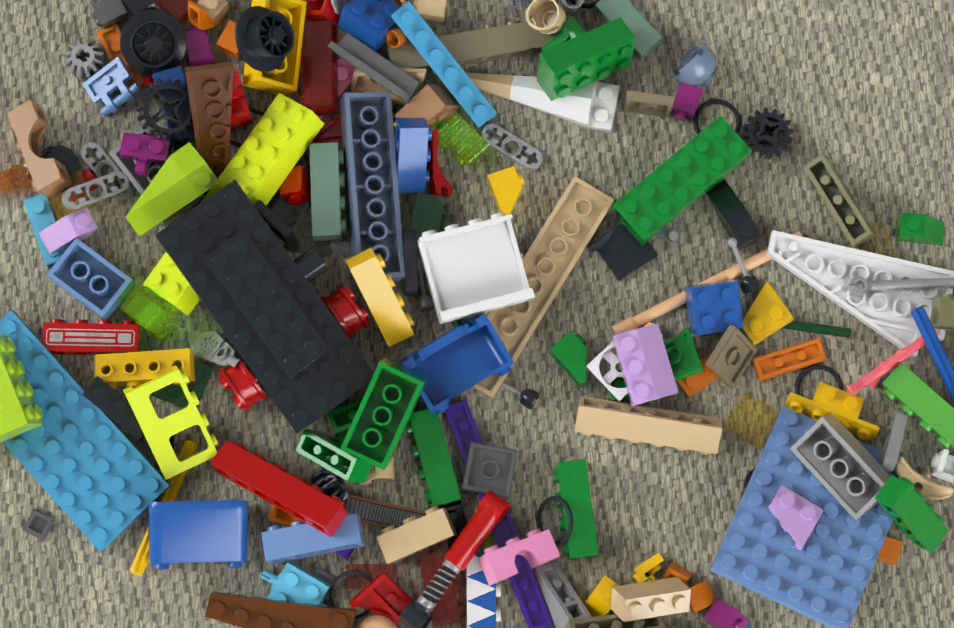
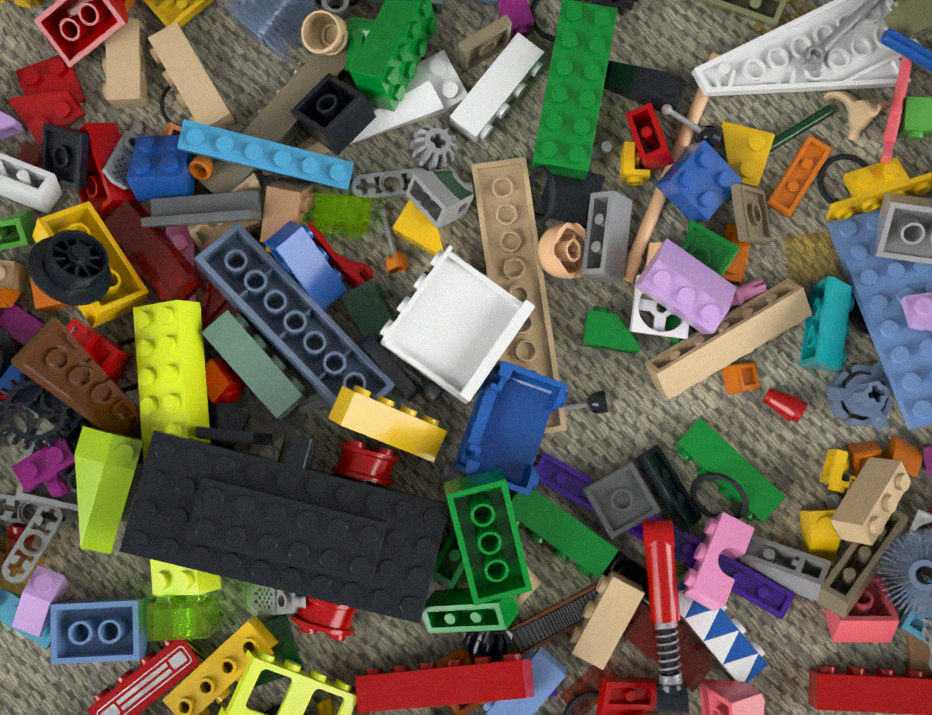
camera: 35 degrees left, 5 degrees up
none -> black brick [290,73,377,155]
none -> hinge [379,208,409,274]
none -> light grey torso [406,169,475,229]
none -> light grey gear [410,123,458,171]
none -> white brick [450,32,544,144]
none -> light nougat cylinder [538,222,586,279]
none -> light grey brick [581,190,633,282]
none -> yellow bracket [620,141,651,186]
none -> red brick [625,103,674,173]
none -> black plate [635,444,703,532]
none -> orange slope [722,361,760,395]
none -> bright pink pin [730,277,767,307]
none -> red cone [762,388,808,423]
none -> teal slope [799,276,854,372]
none -> tan piece [823,90,891,141]
none -> sand blue piece [827,362,894,430]

